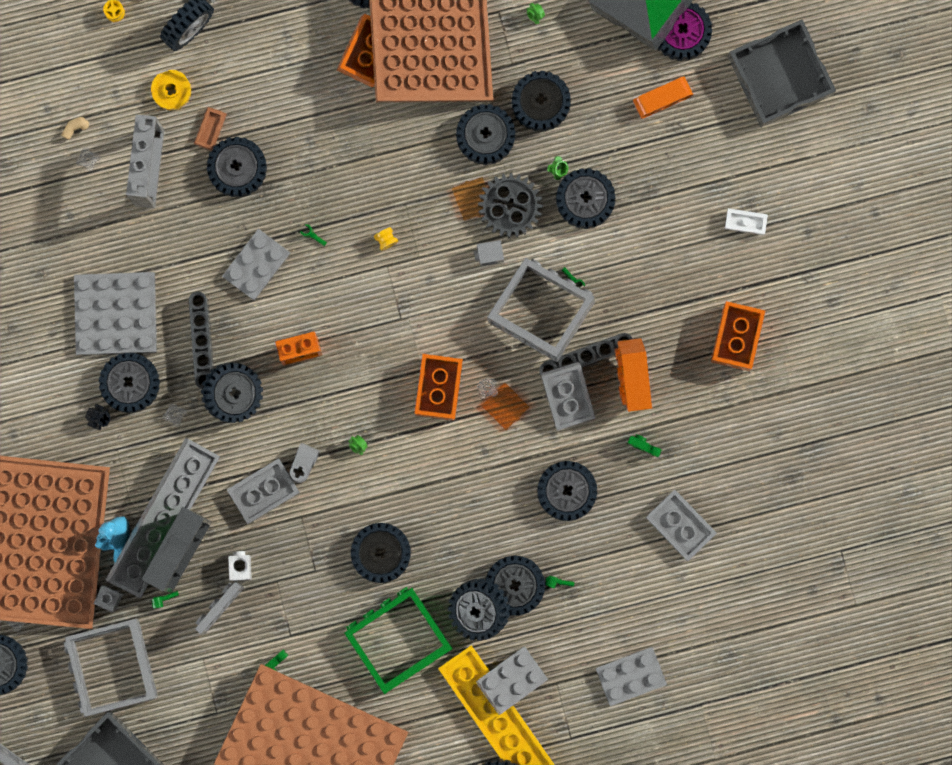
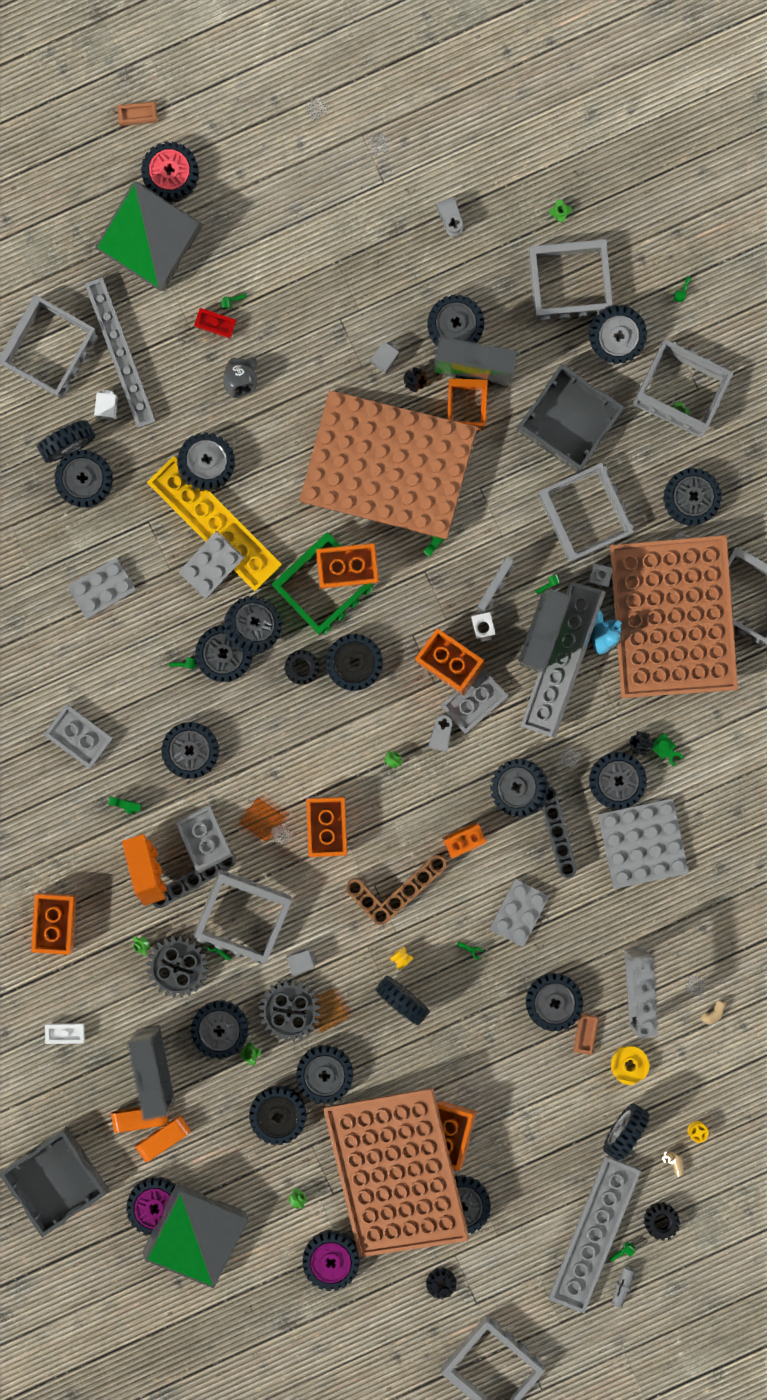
camera: 170 degrees right, 5 degrees up
none -> orange beam [111,1107,169,1133]
none -> dark grey tile [127,1025,175,1121]
none -> bright green plate [133,936,150,956]
none -> dark grey gear [146,935,209,998]
none -> black tyre [284,650,319,685]
none -> orange brick [316,543,379,589]
none -> medium nougat beam [346,854,446,925]
none -> black wheel [375,975,430,1026]
none -> orange brick [415,628,486,696]
none -> green plate [652,732,684,766]

